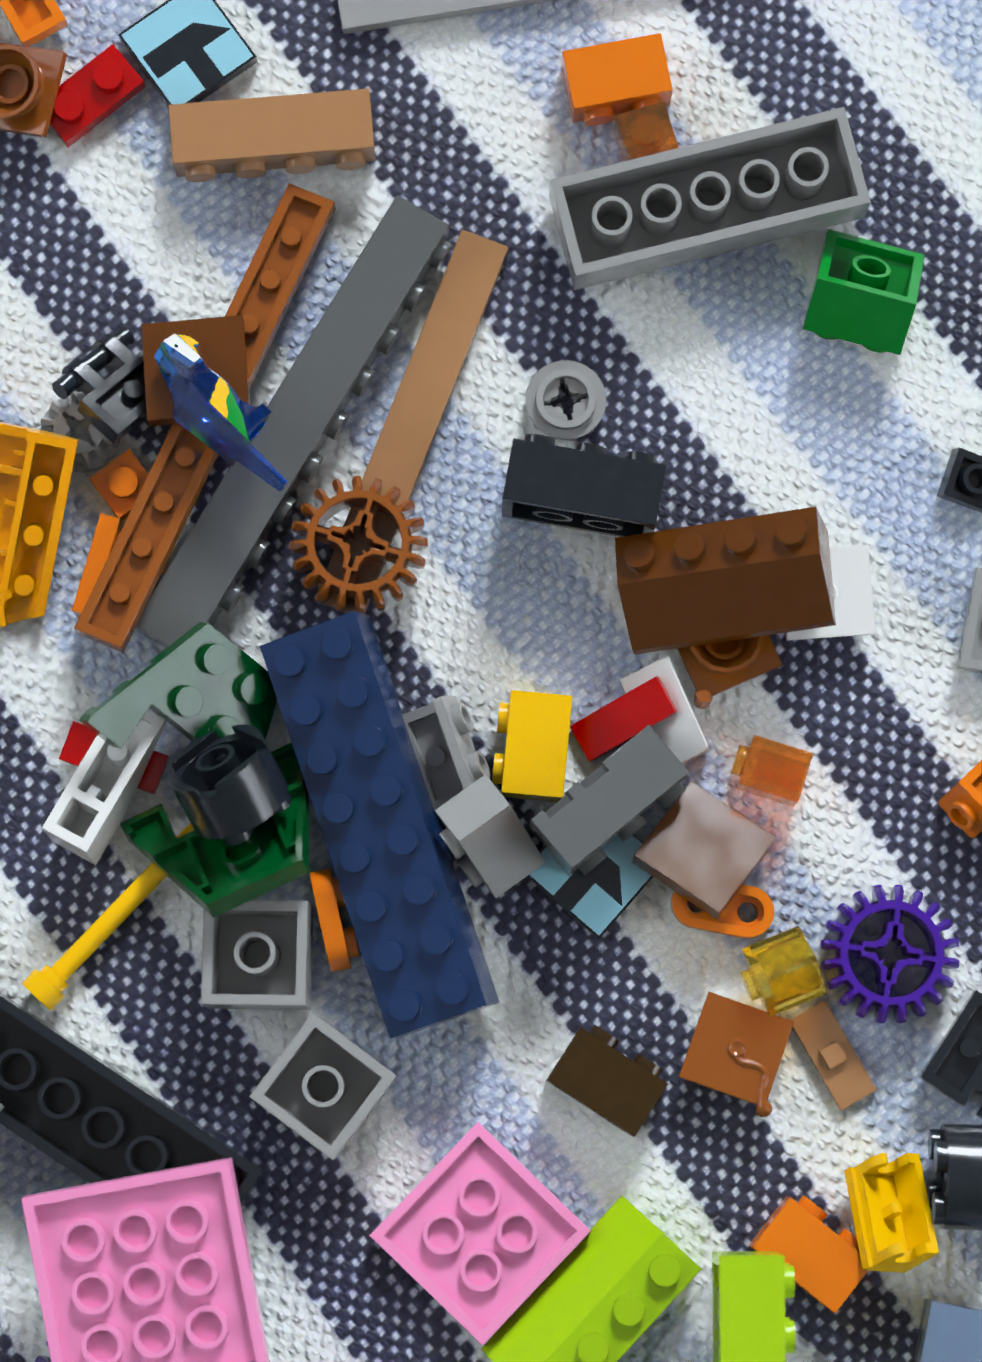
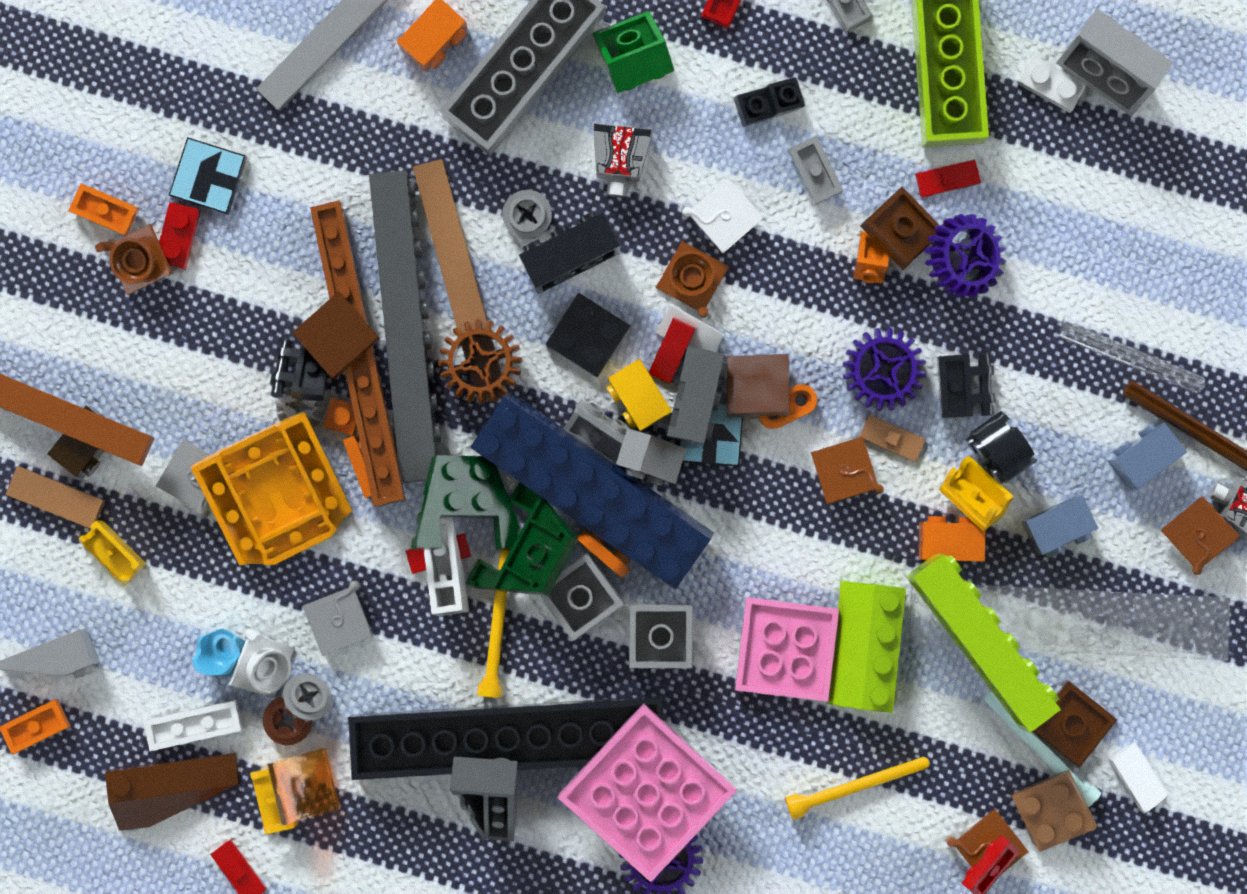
camera: 30 degrees left, 5 degrees up
clear blue animal [154,333,288,492] -> none
black brick [168,725,292,846] -> none
medium nougat brick [169,89,376,182] -> none
dark brown brick [546,1025,668,1137] -> none
clear orange brick [613,102,679,162] -> none
reddish brown slope [615,507,836,655] -> none
clear orange brick [730,735,813,807] -> none
clear yellow brick [740,926,827,1017] -> none
none -> black plate [545,292,631,378]
none -> torso [593,123,652,198]

